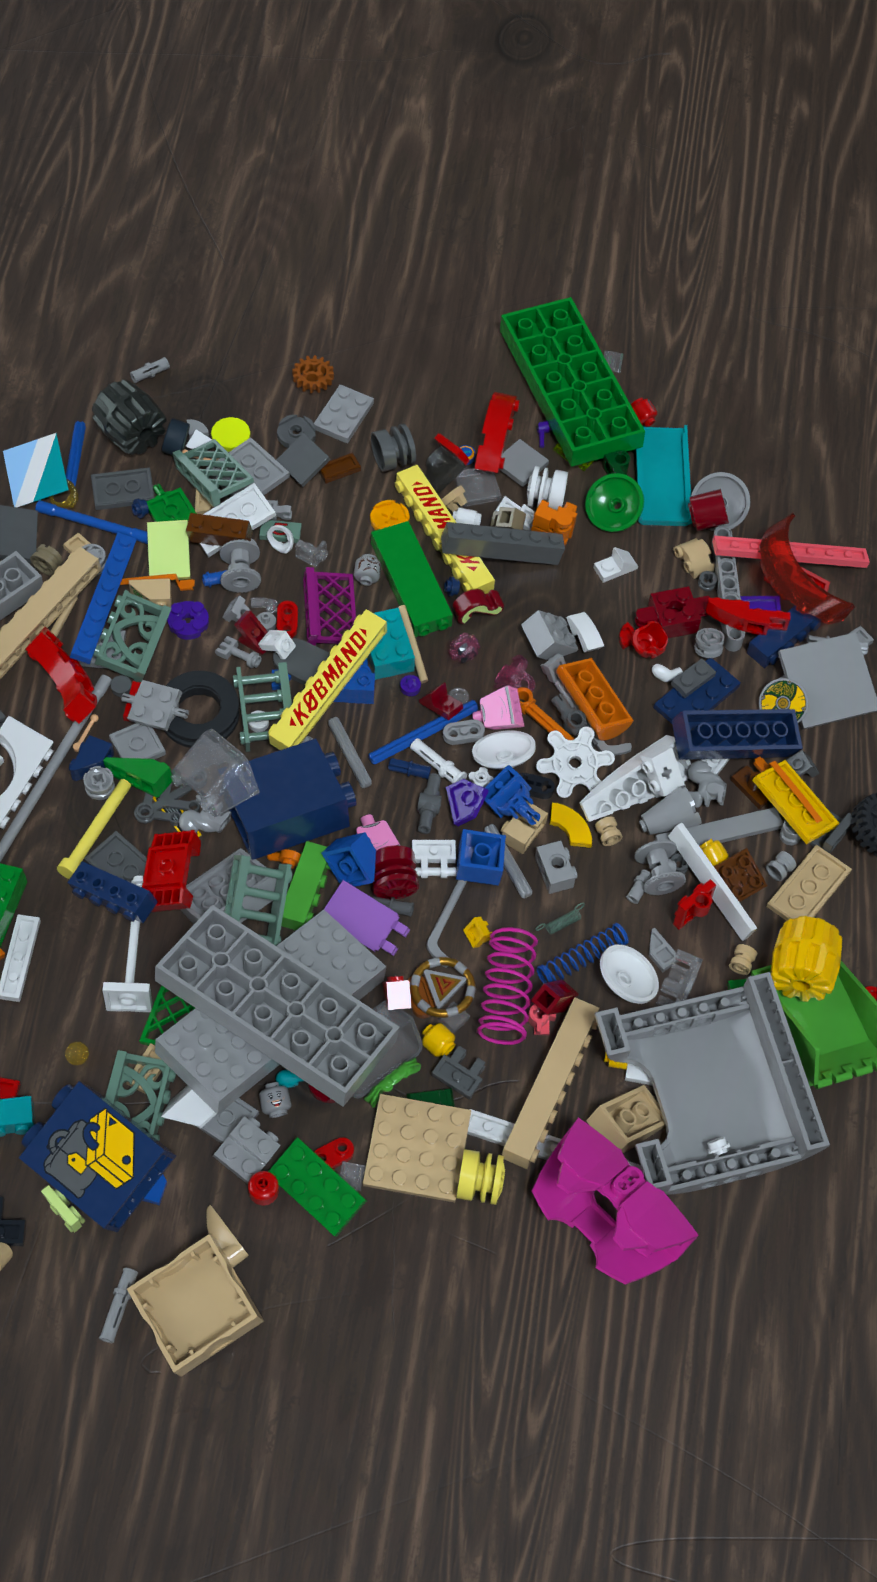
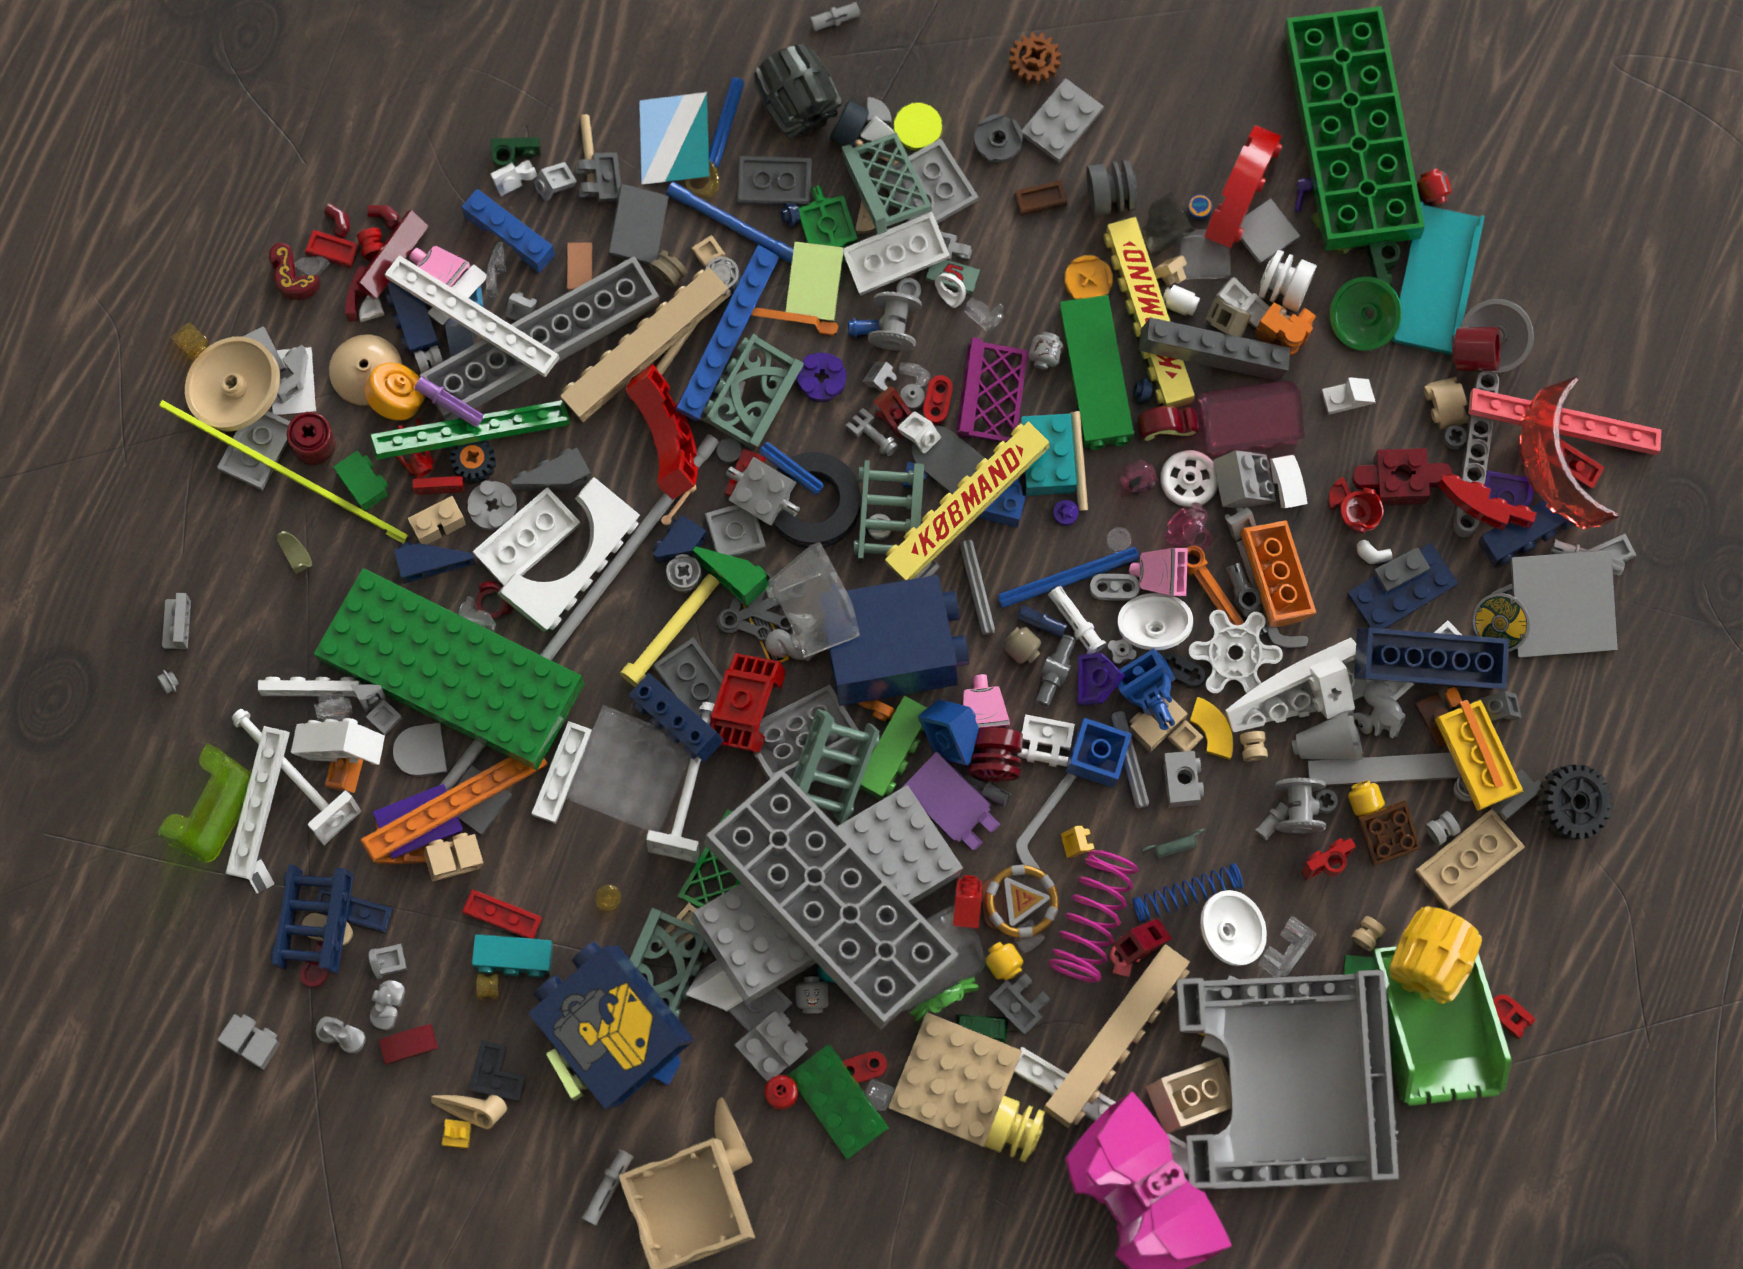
camera: 15 degrees right, 15 degrees up
tan slope [129,579,172,607] -> none
reddish brown brick [186,513,253,546] -> none
dark grey tile [276,433,331,487] -> none
dark red slope [419,682,463,720] -> none
red tile [434,433,469,466] -> none
clear tile [604,351,623,373] -> none
light grey tile [649,928,680,973] -> none
white tile [668,823,757,941] -> none
light grey wheel [694,628,725,658] -> none
white plate [707,1137,730,1156] -> none
none -> clear plate [566,705,691,832]
none -> blue axle [760,442,823,495]
none -> dark tan head [1004,627,1041,664]
none -> white plate [1160,450,1218,507]
none -> tan tile [1167,720,1203,752]
none -> clear pink windscreen [1197,381,1305,455]

